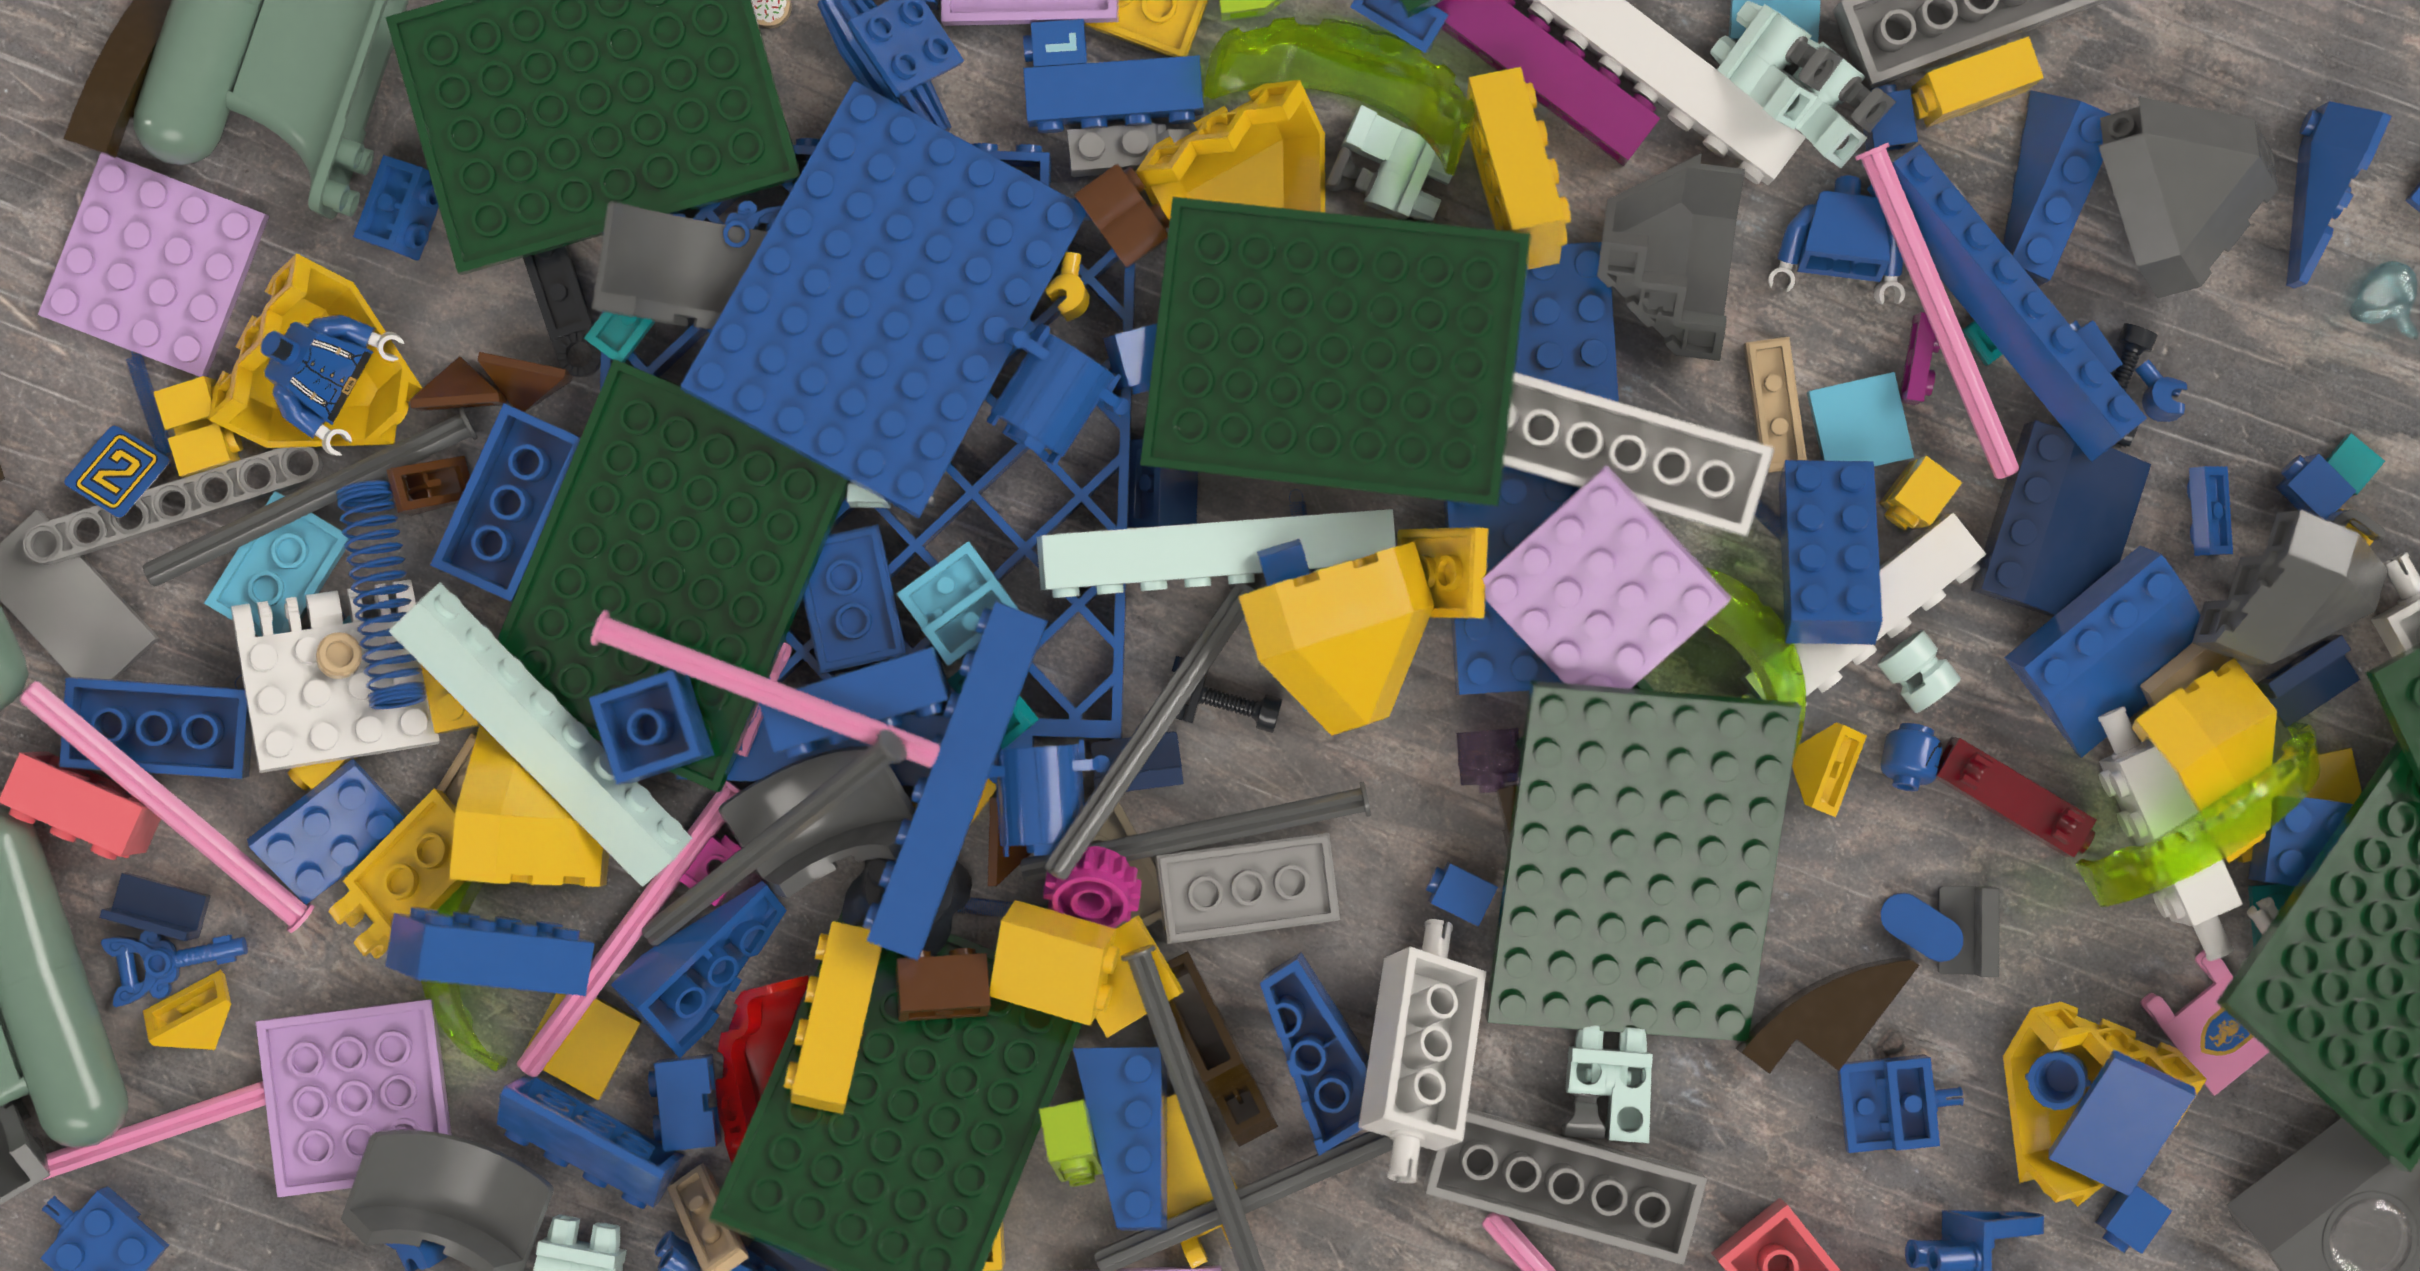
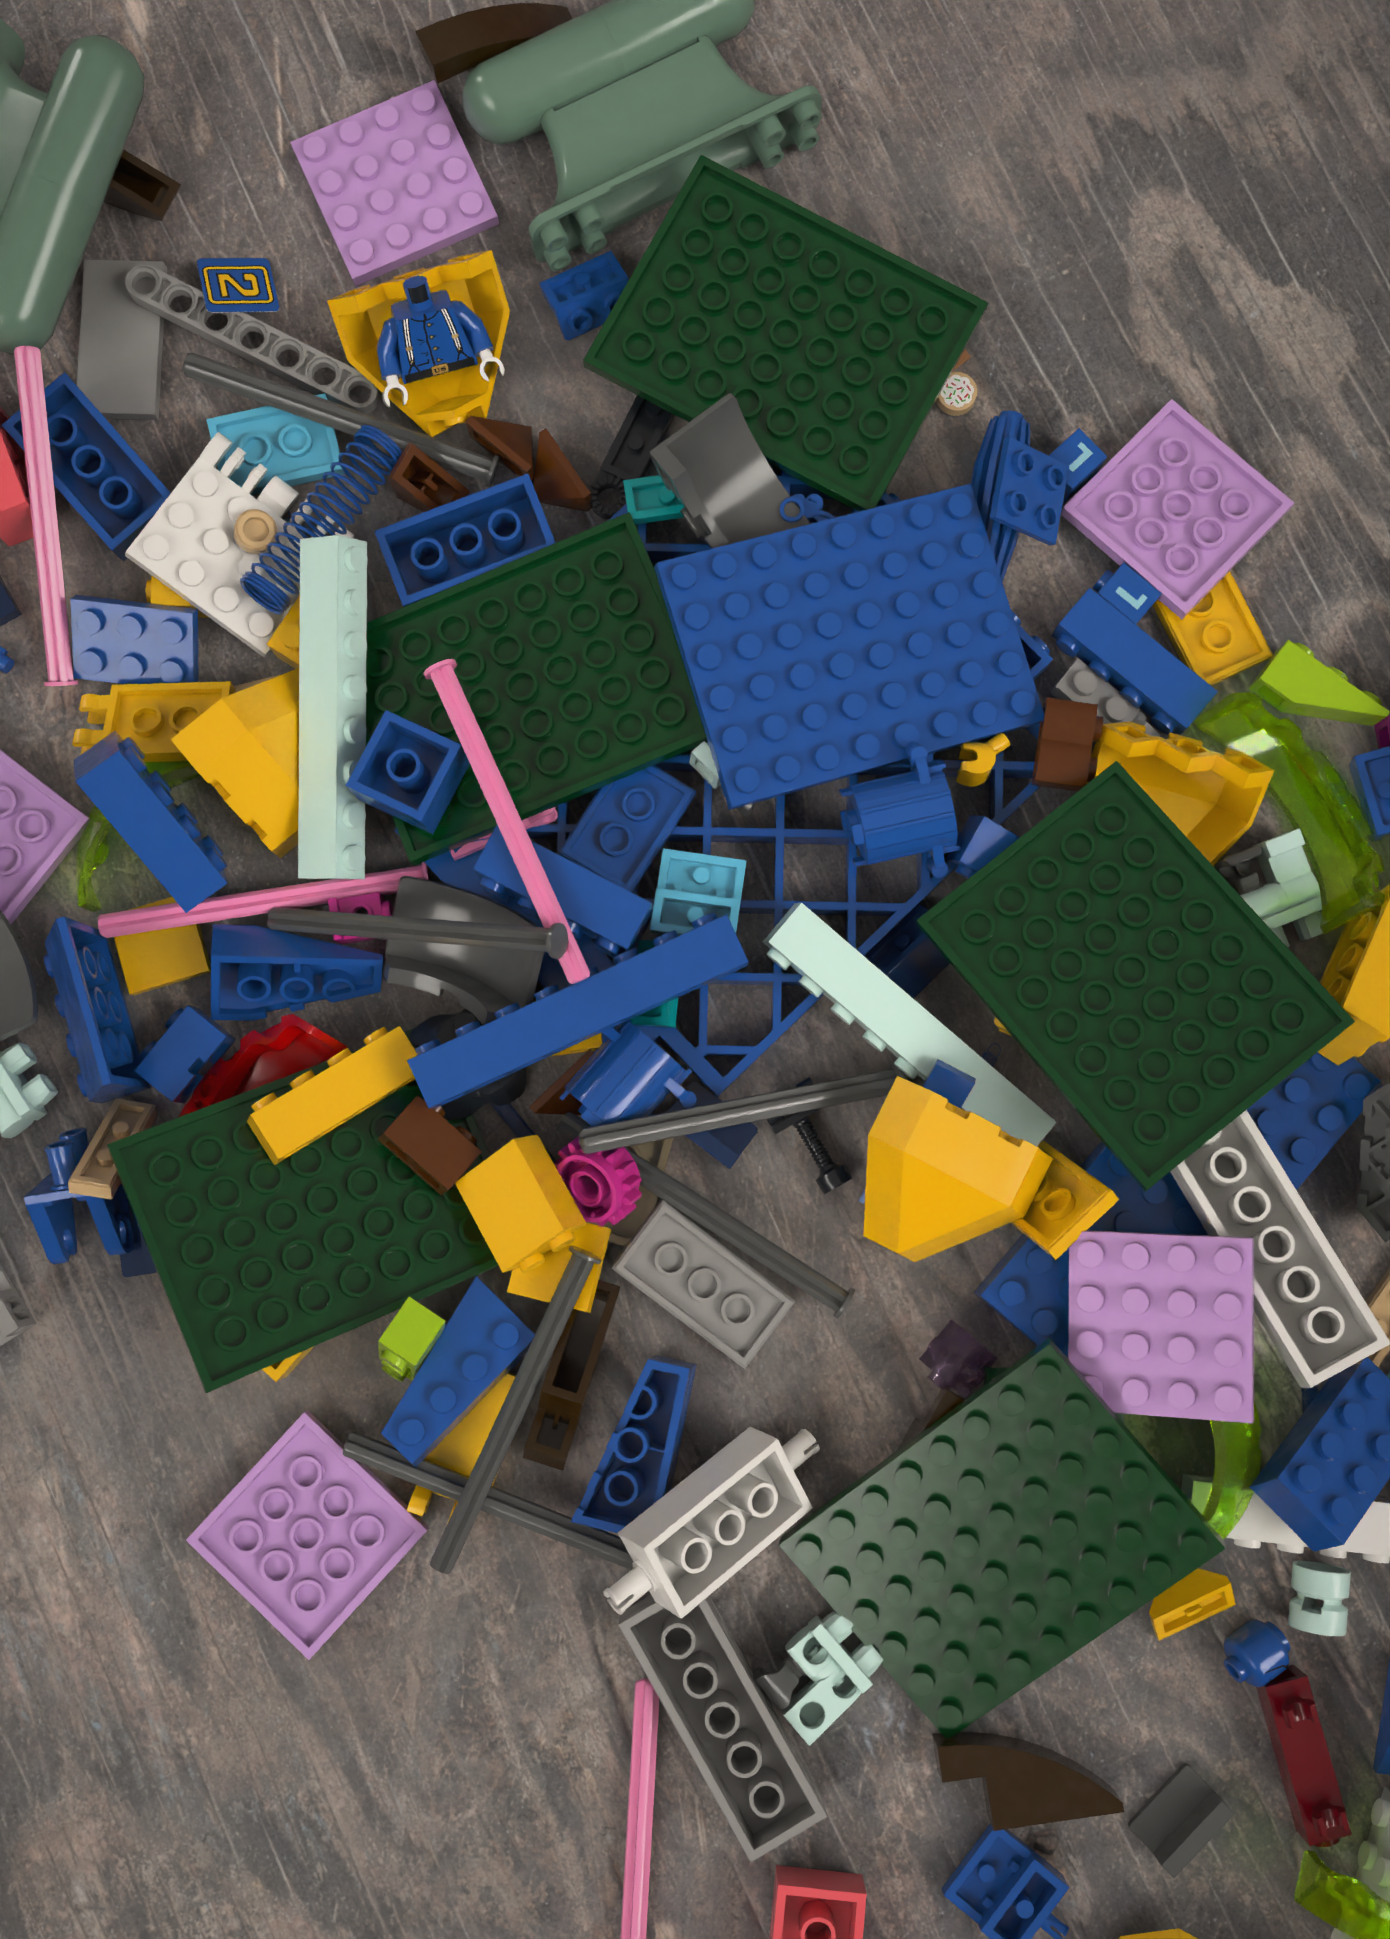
camera: 45 degrees right, 5 degrees down
blue piece [126,351,172,467] -> none
yellow piece [153,376,243,477] -> none
blue brick [1426,862,1498,927] -> none
blue tile [1881,893,1963,962] -> none

